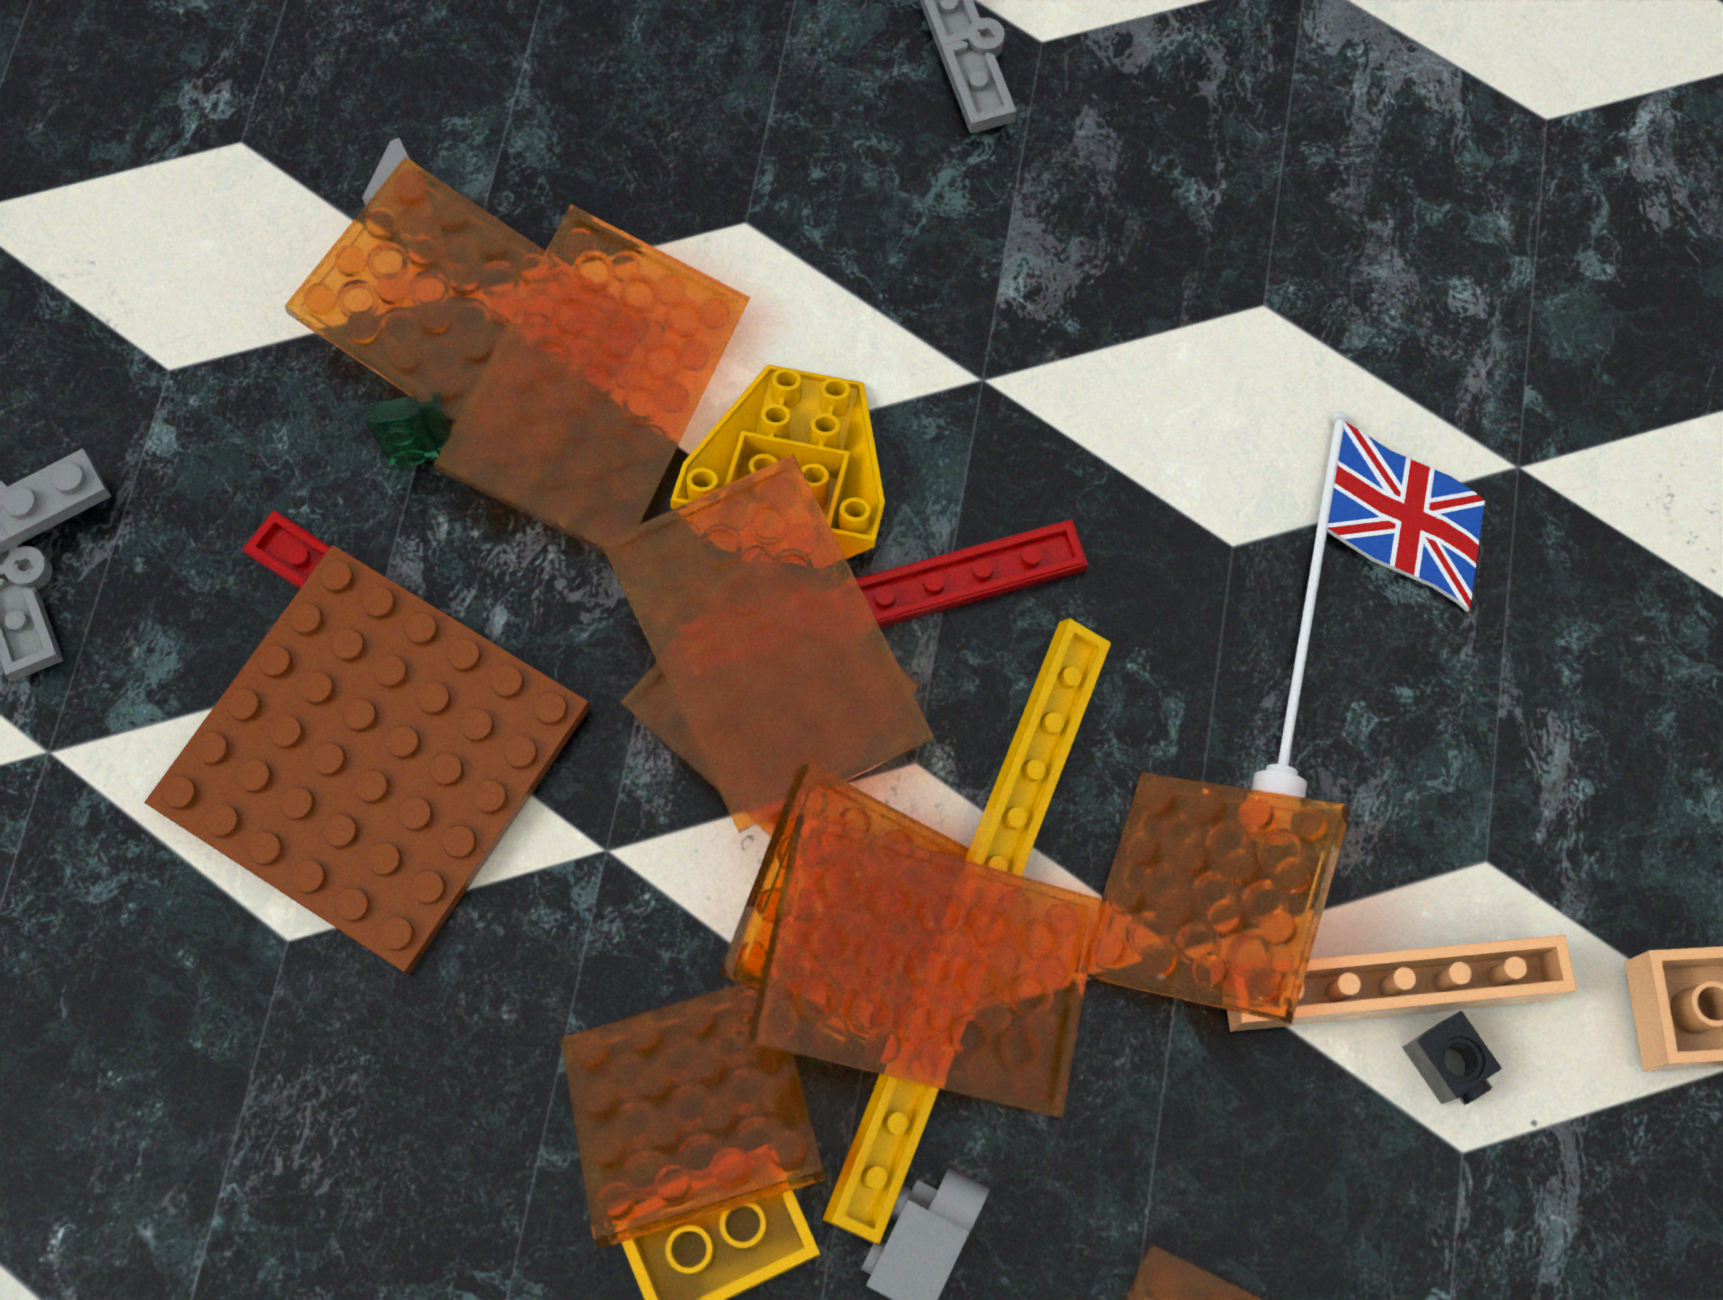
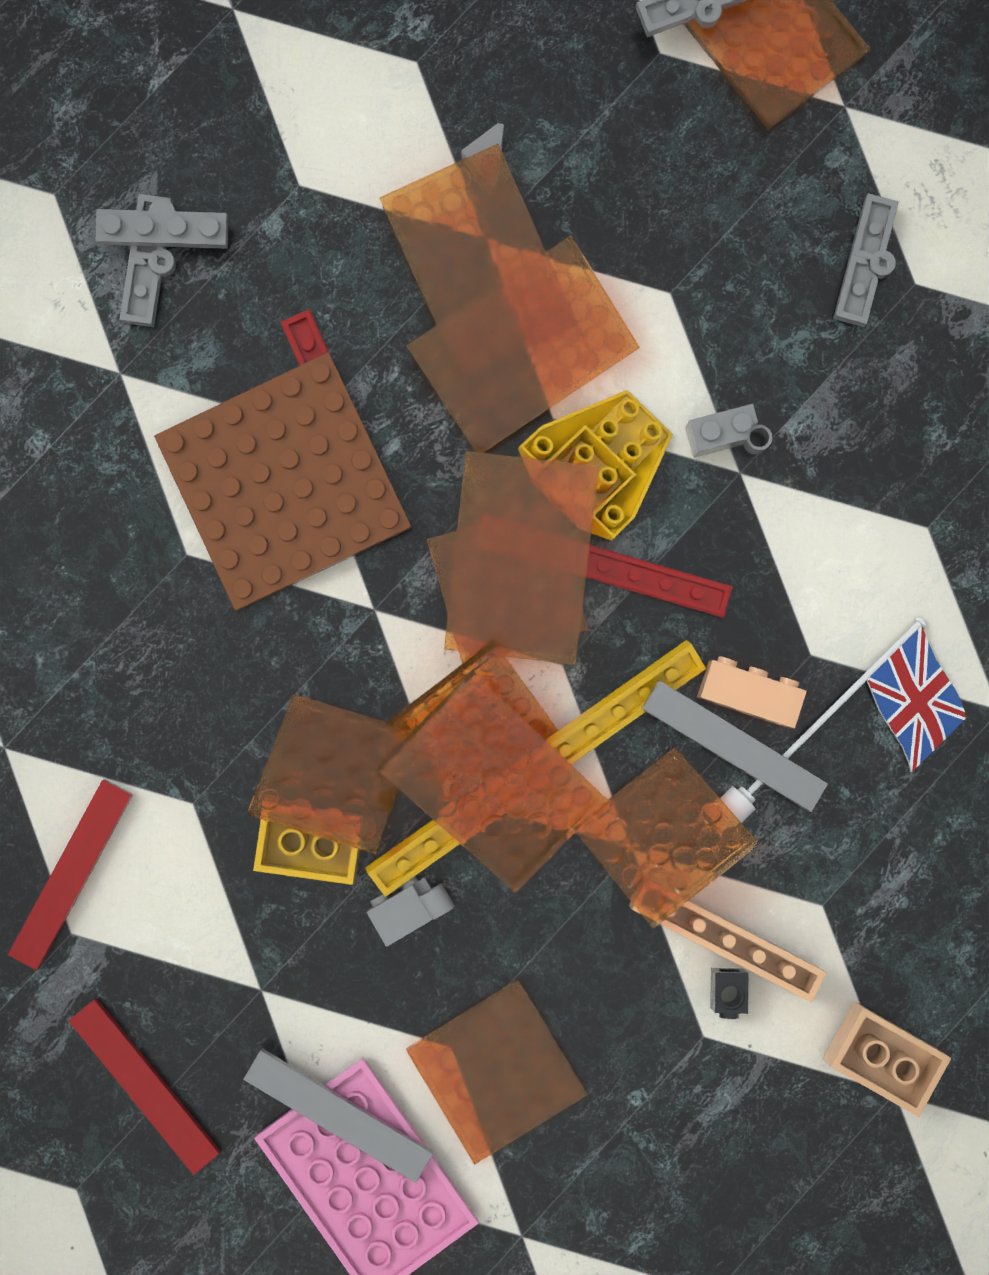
camera: 30 degrees right, 15 degrees up
clear green plate [364,392,461,467] -> none
none -> light grey tile [641,681,828,812]
none -> light grey hinge [685,404,772,458]
none -> light nougat brick [697,656,807,729]

